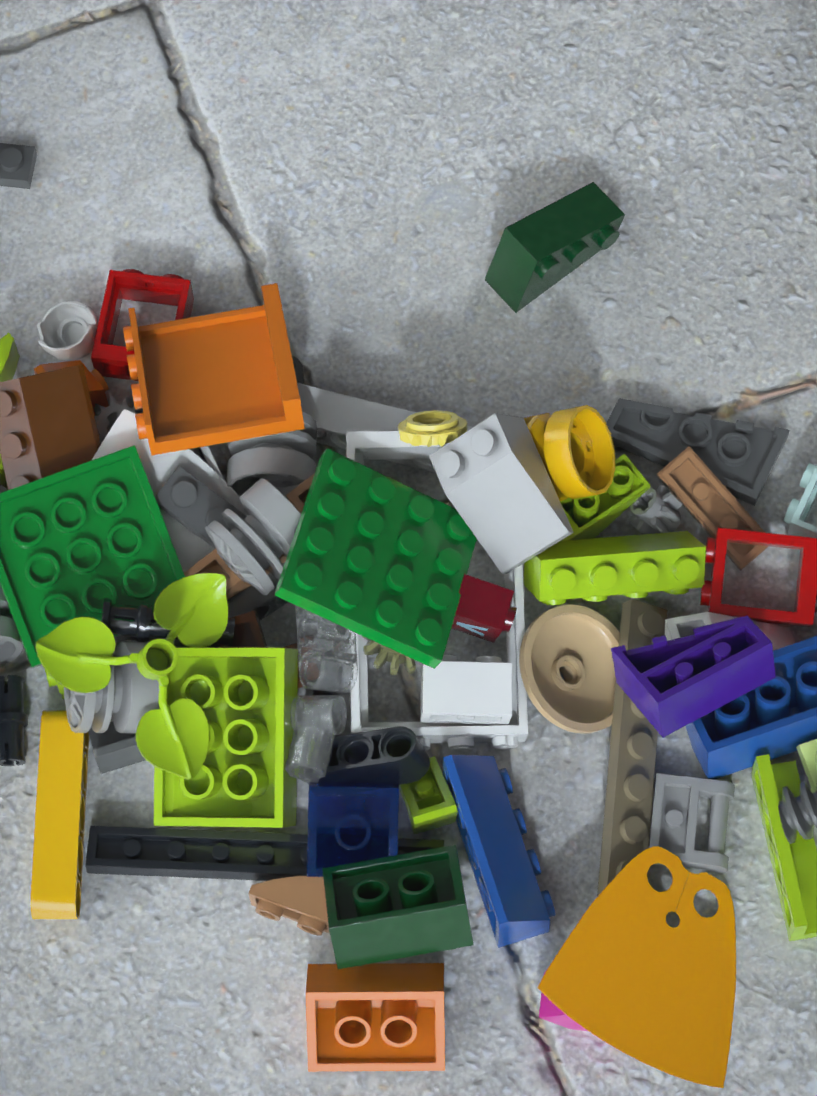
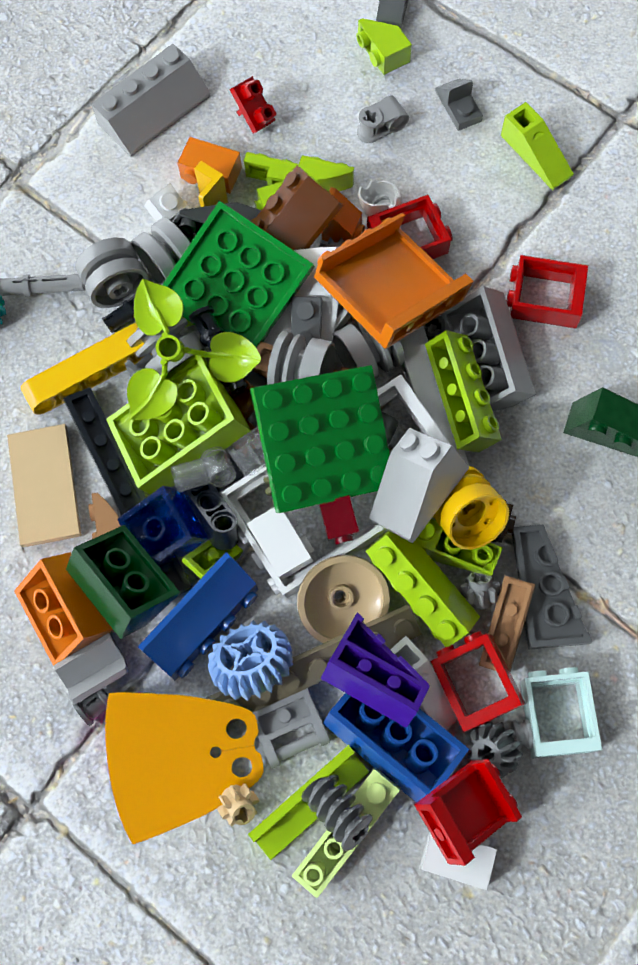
camera: 60 degrees right, 5 degrees up
light yellow gear [398,410,467,447] -> none
none -> tan tile [7,424,82,548]
none -> light grey panel [54,633,129,704]
none -> dark grey bush [73,688,108,726]
none -> light blue gear [208,620,293,701]
none -> tan gear [217,783,259,827]
none -> lime brick [425,330,502,452]
none -> light grey slope [441,286,536,411]
none -> lime slope [500,102,574,191]
none -> red window [506,255,589,329]

